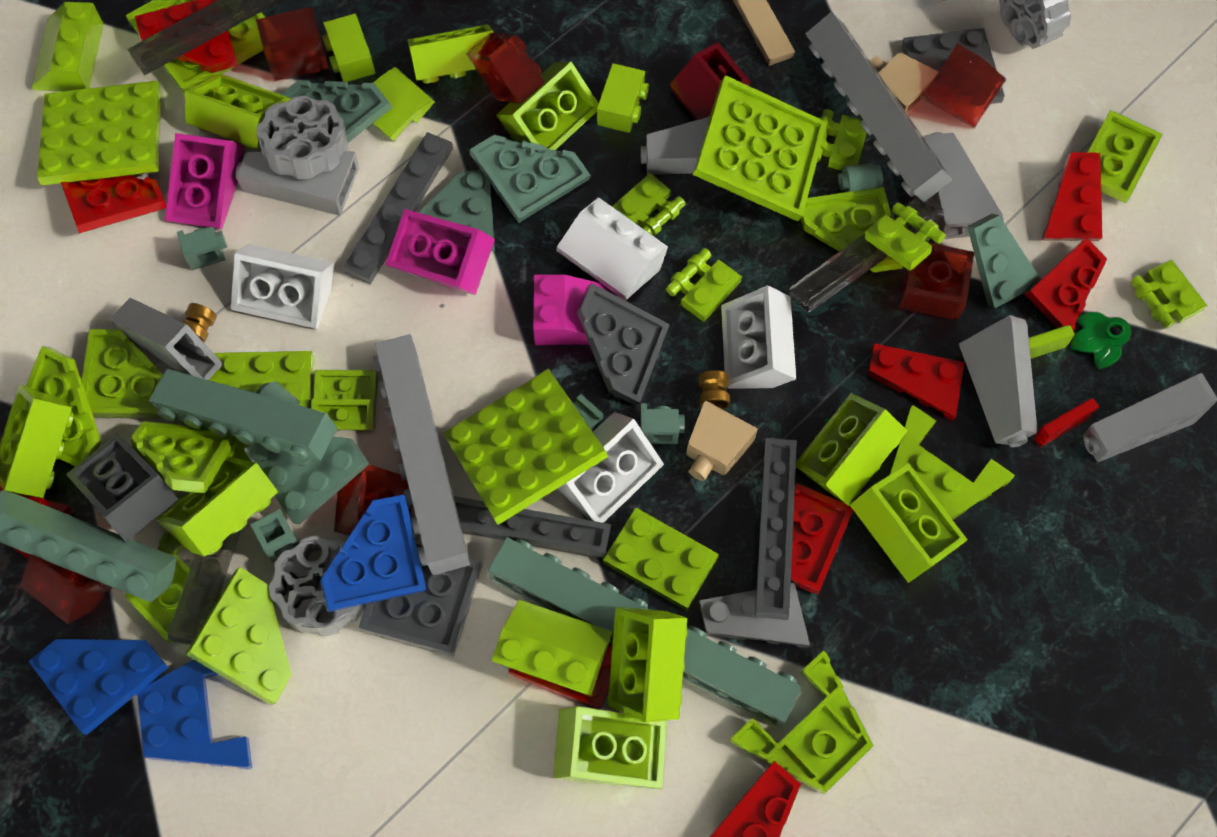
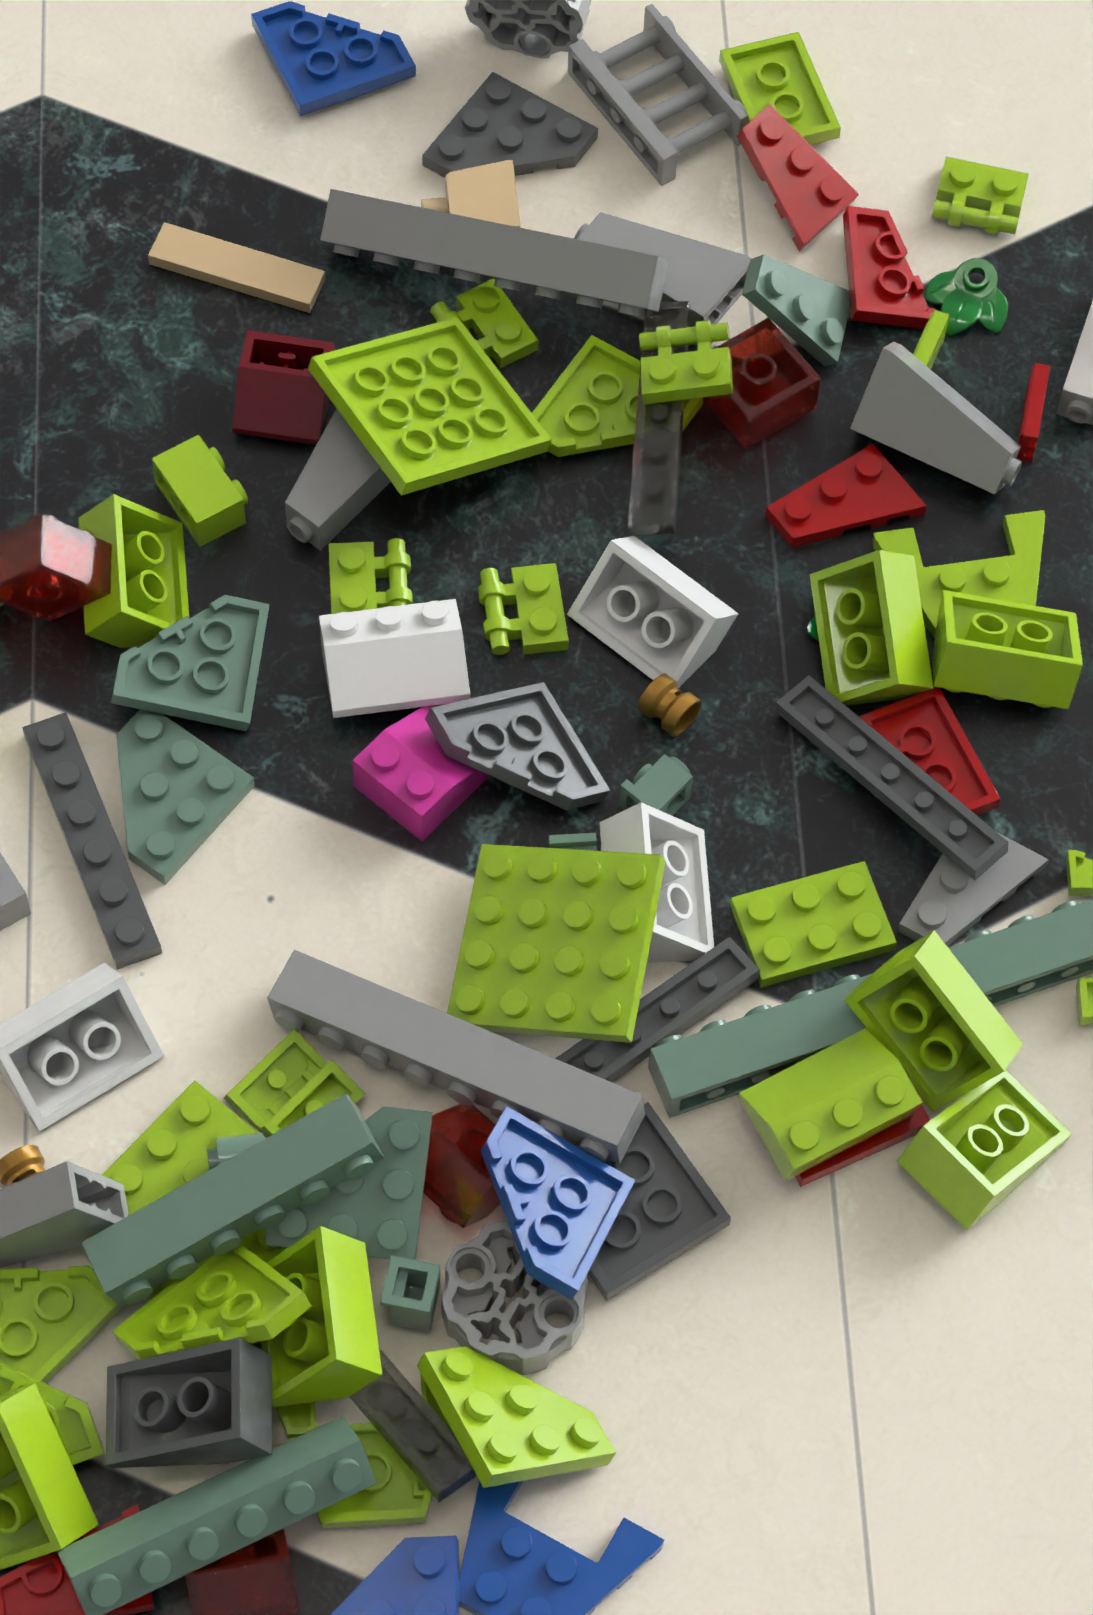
camera: 50 degrees left, 5 degrees down
dark pink slope [385,209,495,295] -> none
tan torso [686,401,758,481] -> none
sand green brick [838,163,883,193] -> none
clear red slope [925,43,1006,129] -> none
none -> light grey fence [567,4,748,186]

